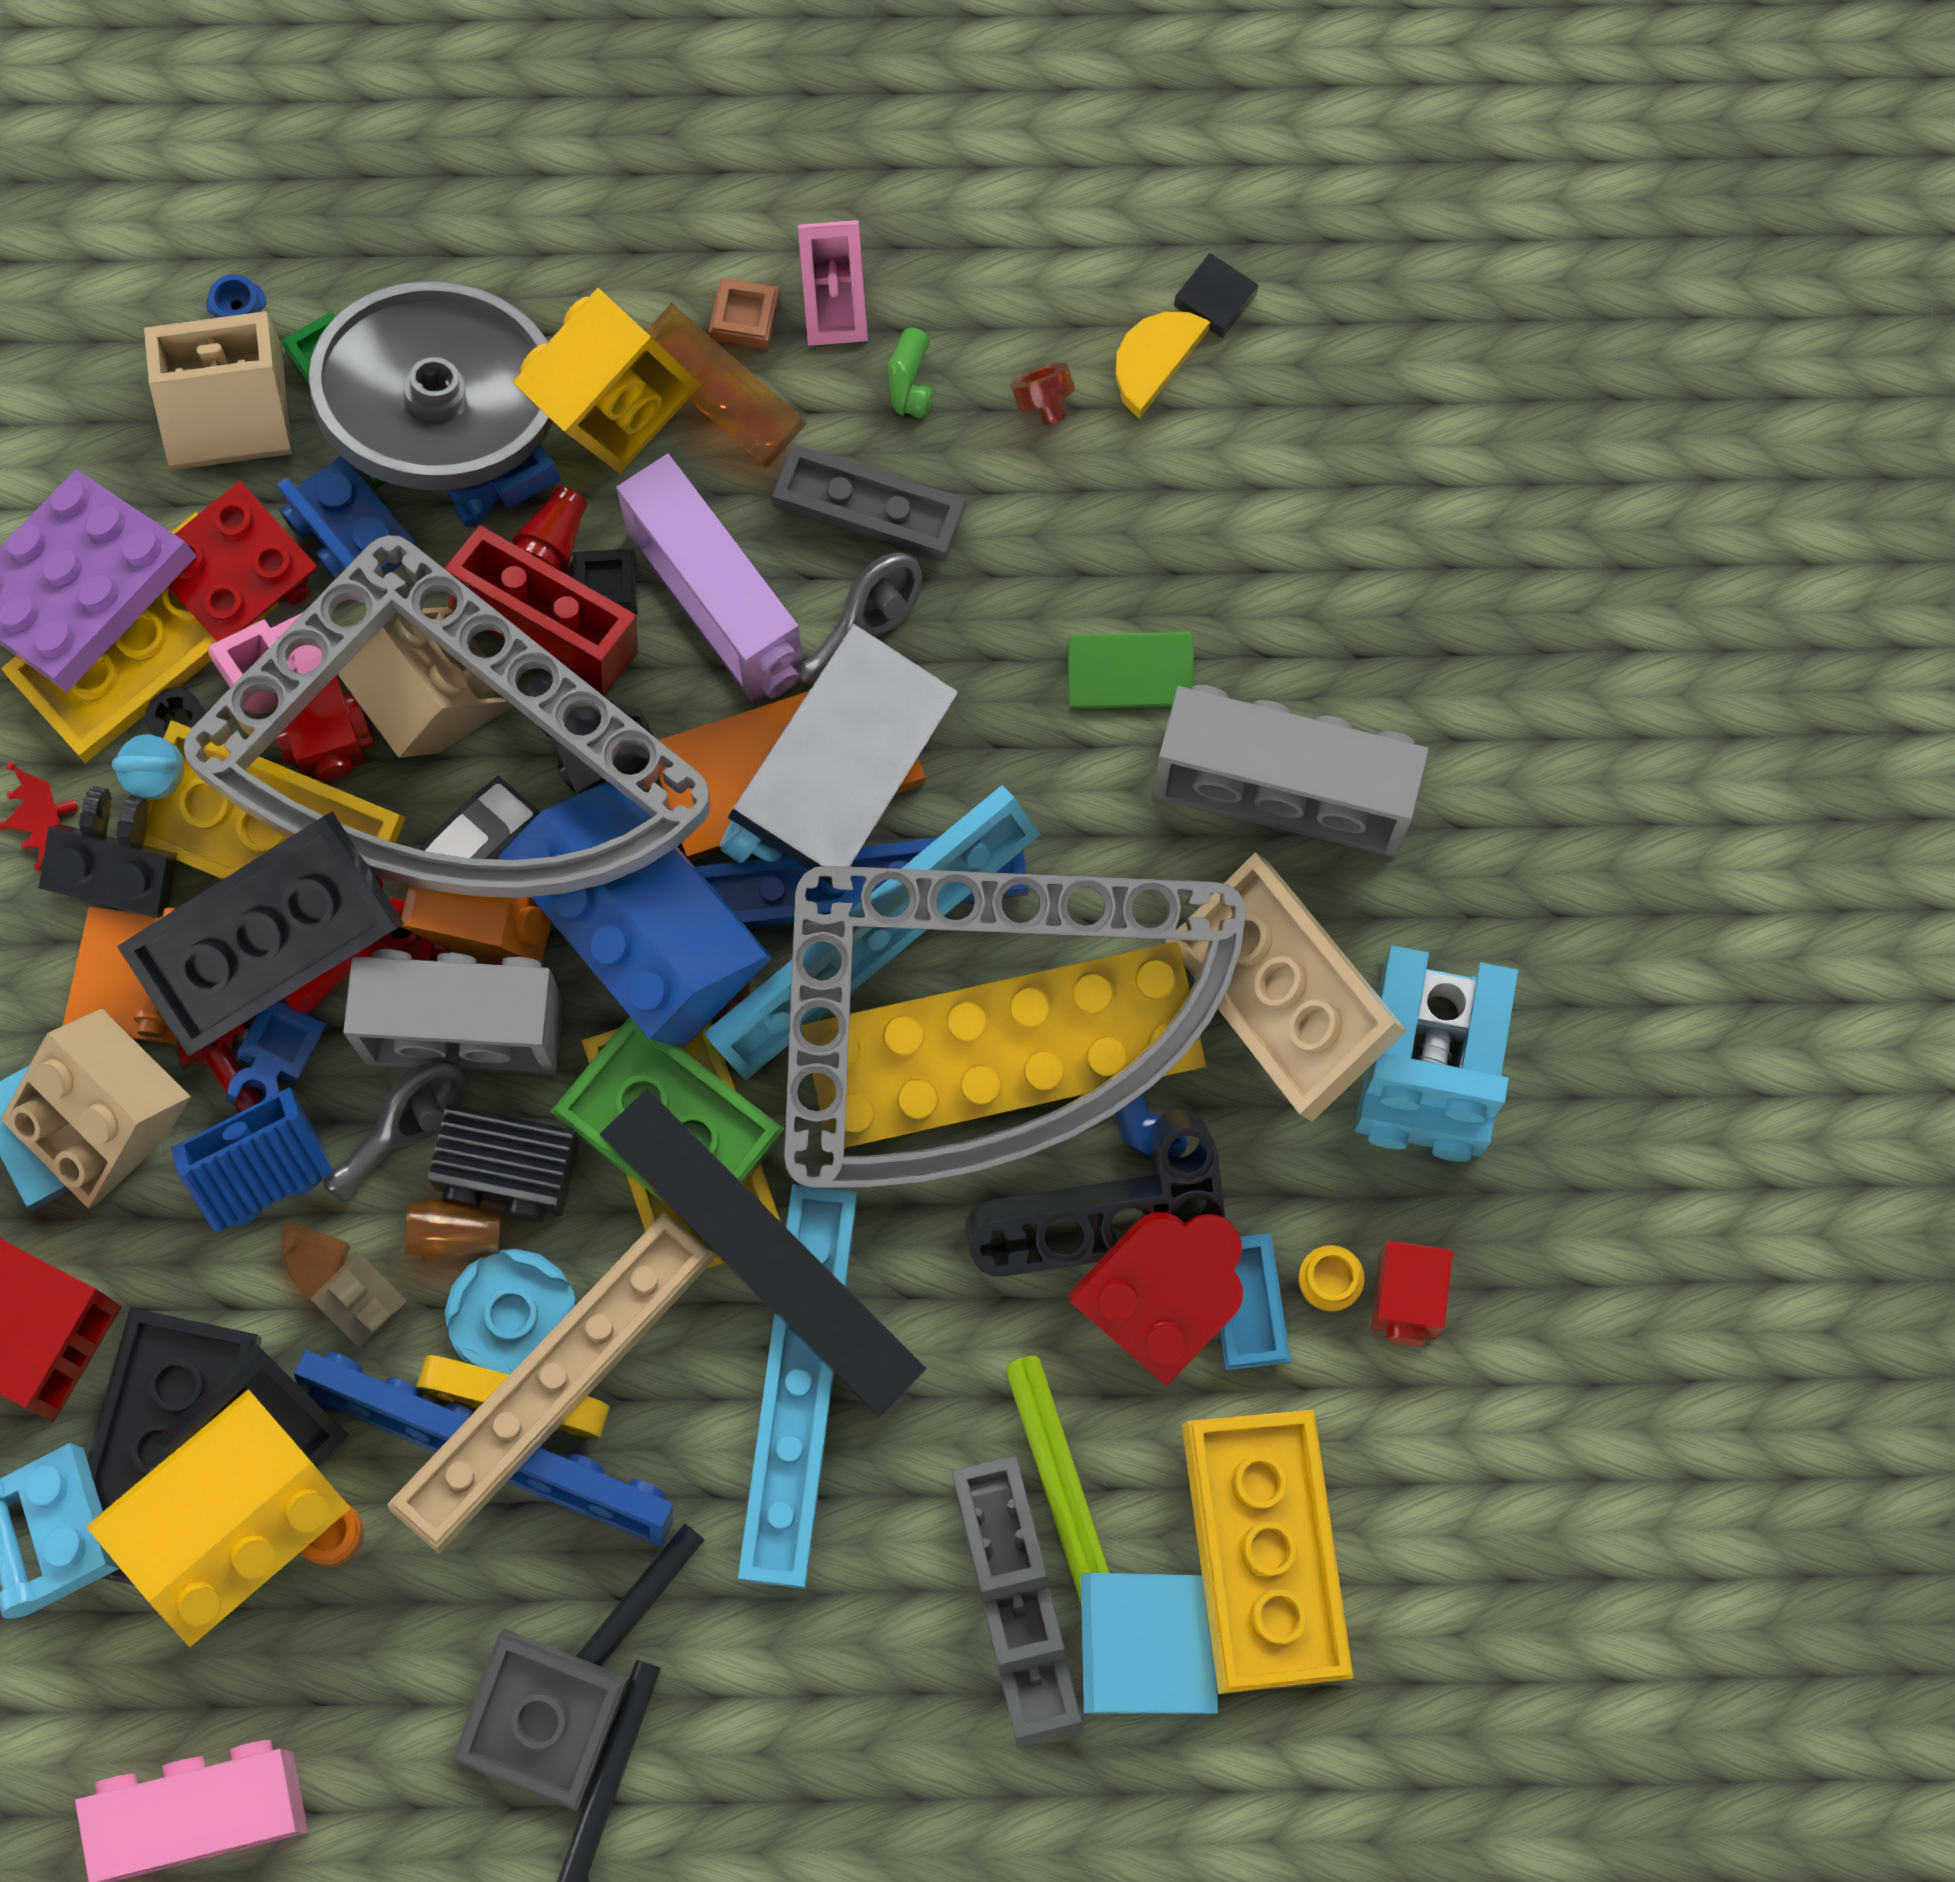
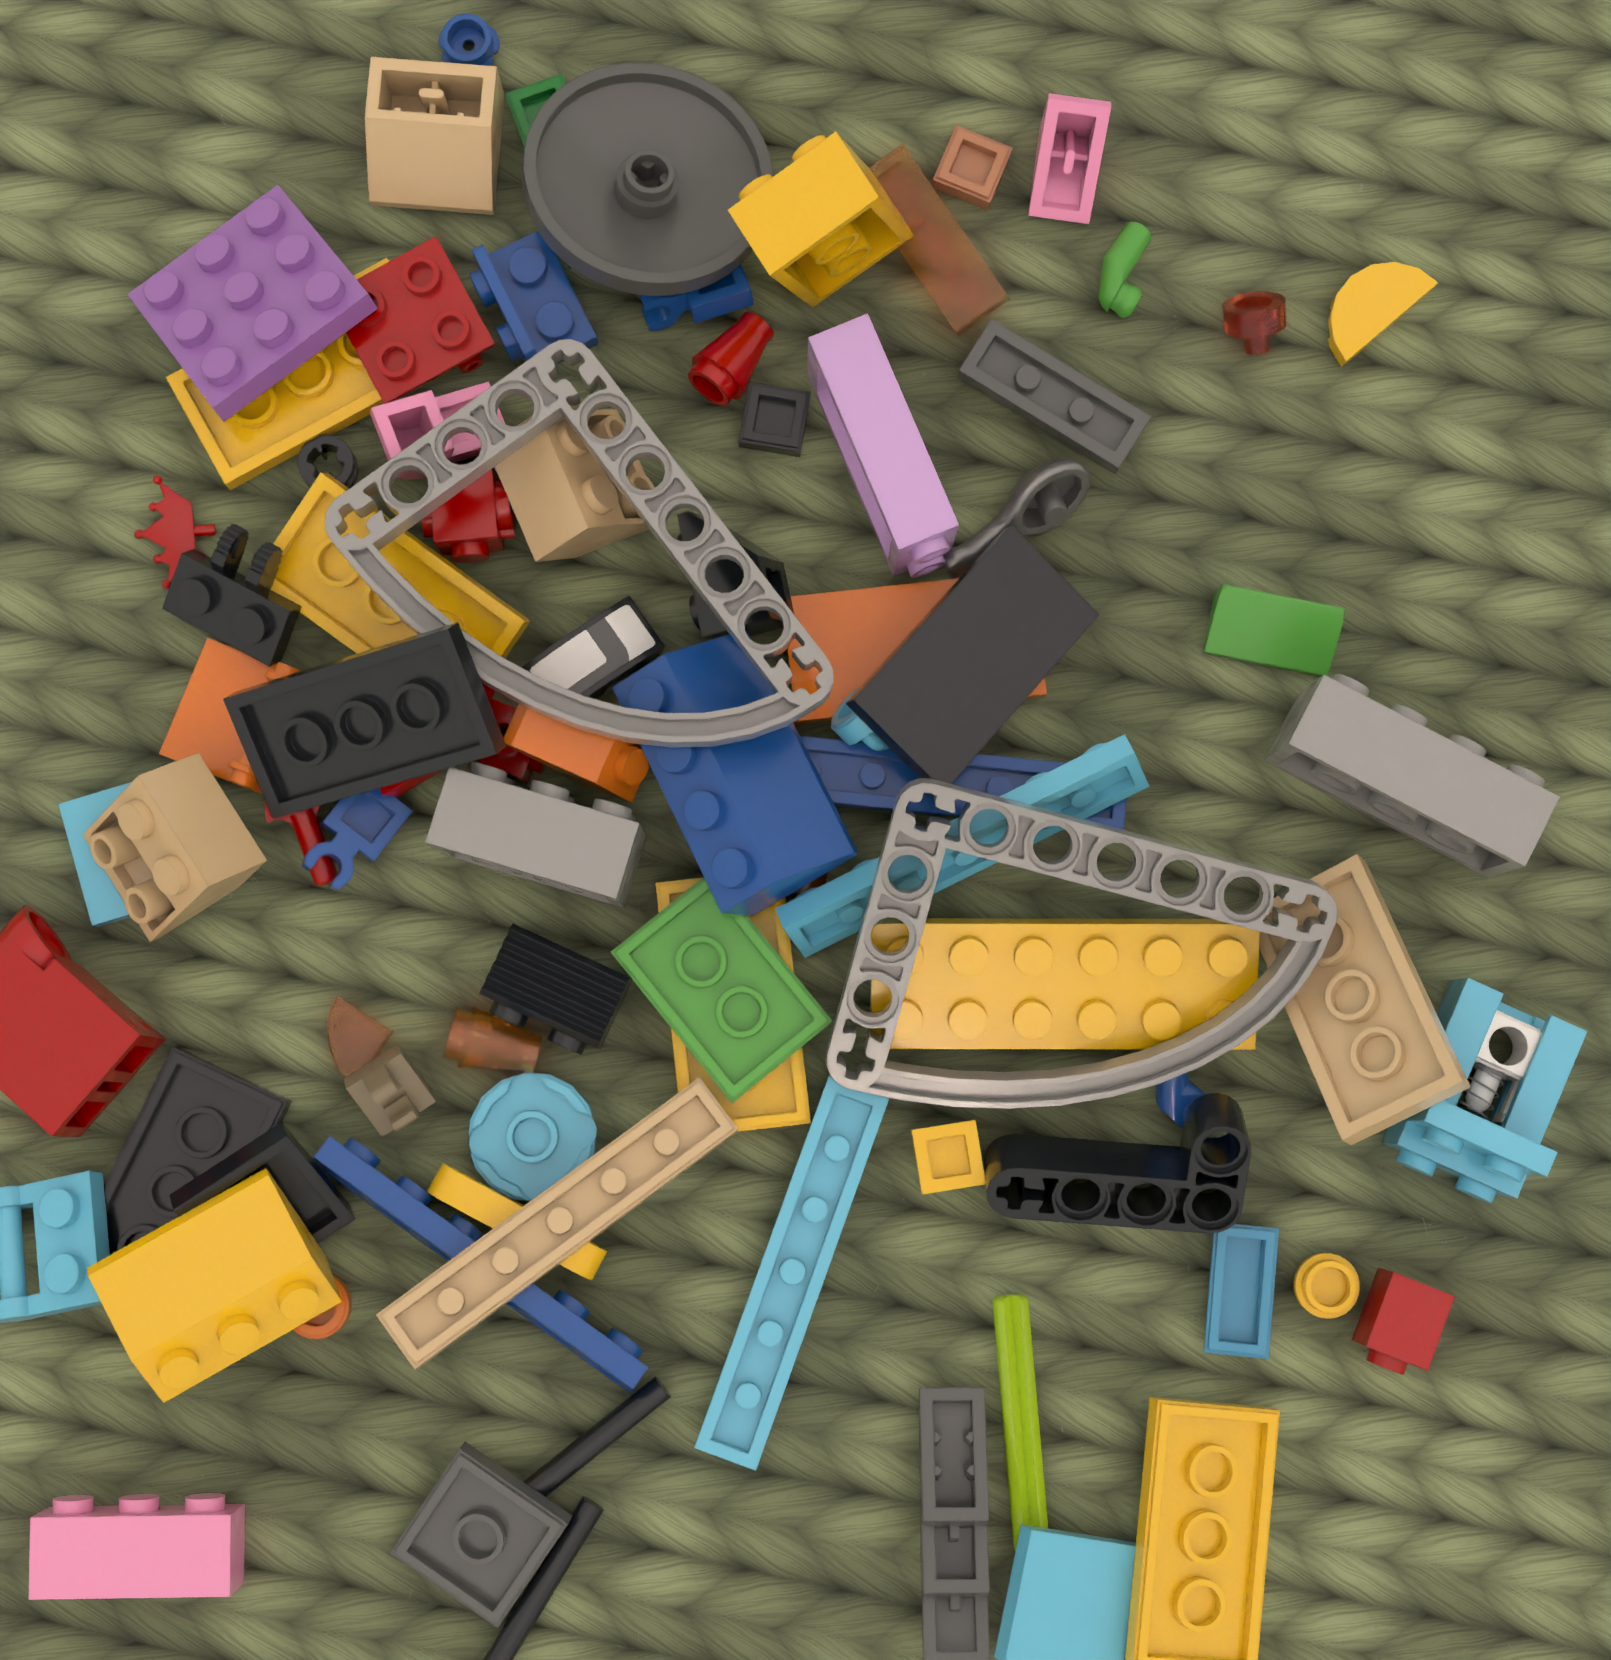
camera: 10 degrees right, 10 degrees up
medium azure tile [112,734,185,800] -> none
blue brick [171,1087,333,1232] -> none
flat silver piece [323,1059,467,1202] -> none
red brick [444,525,638,696] -> none
black tile [600,1089,927,1418] -> none
red plate [1068,1212,1243,1386] -> none
black tile [1174,253,1259,338] -> none
none -> yellow plate [911,1120,986,1194]

